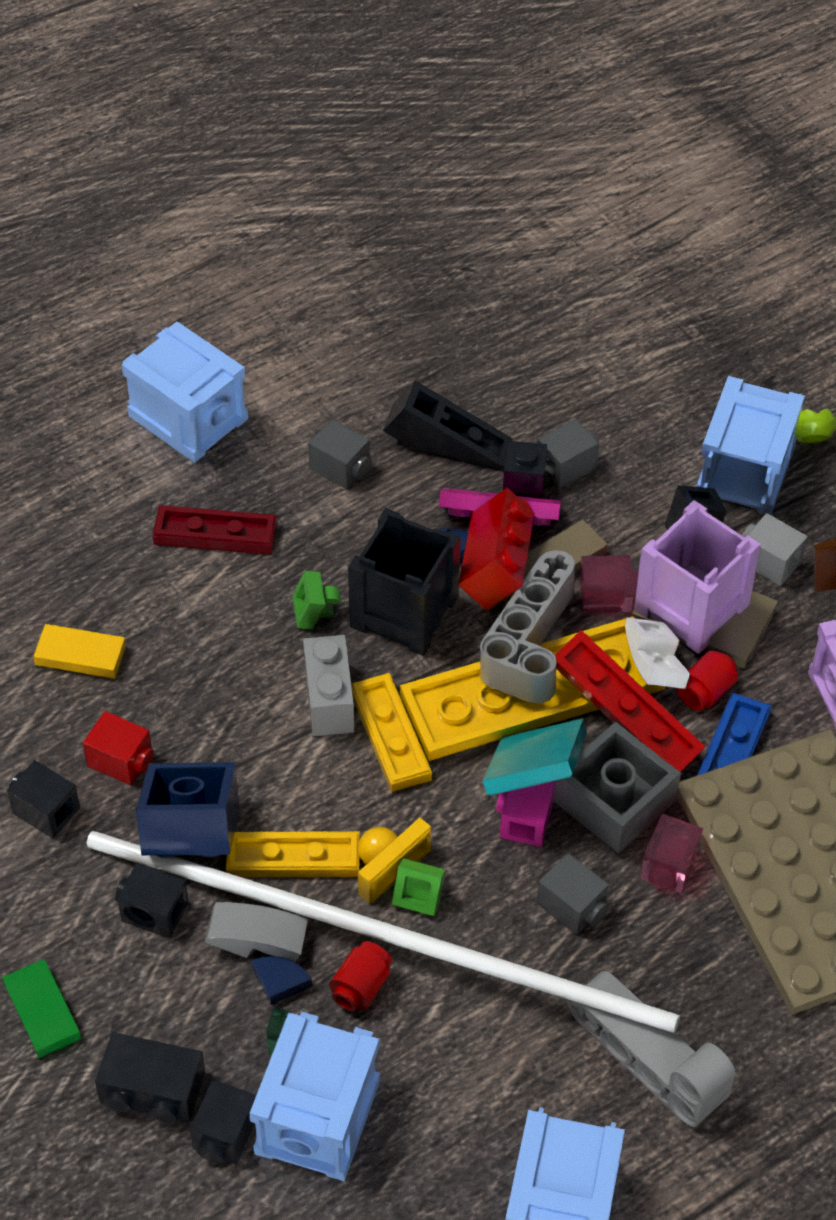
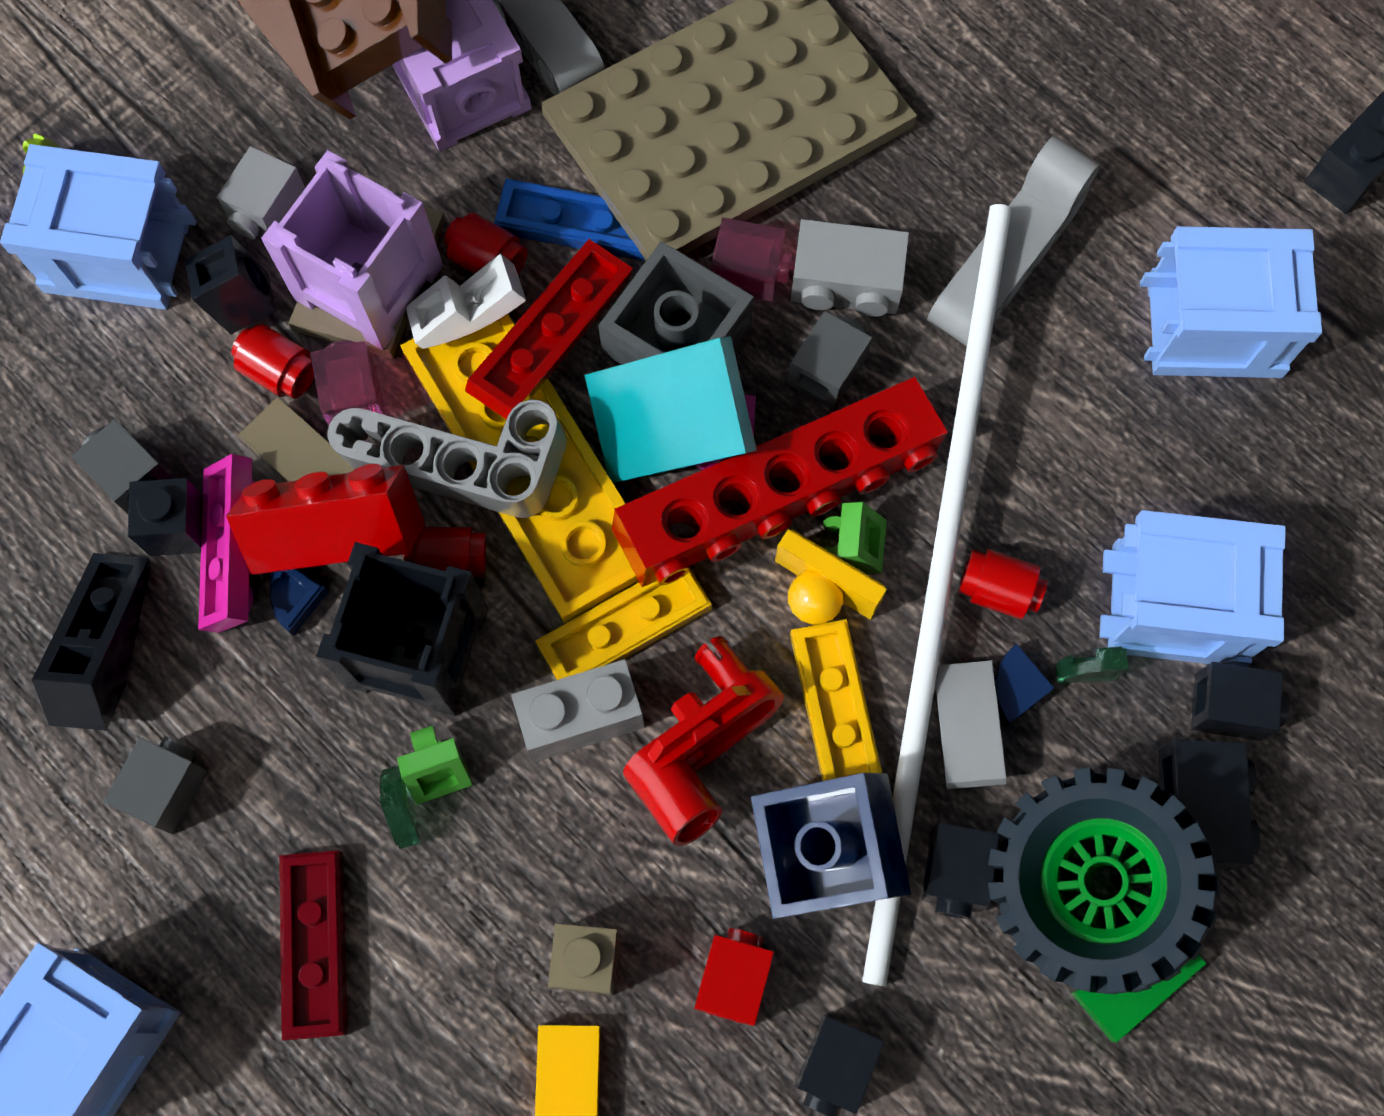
camera: 100 degrees left, 20 degrees up
none -> red brick [231,324,318,399]
none -> clear green tile [380,765,420,849]
none -> red brick [404,526,486,578]
none -> dark tan brick [548,923,620,995]
none -> red brick [612,377,948,587]
none -> red piece [623,636,784,846]
none -> light grey brick [790,219,909,317]
none -> black wheel [988,767,1220,994]

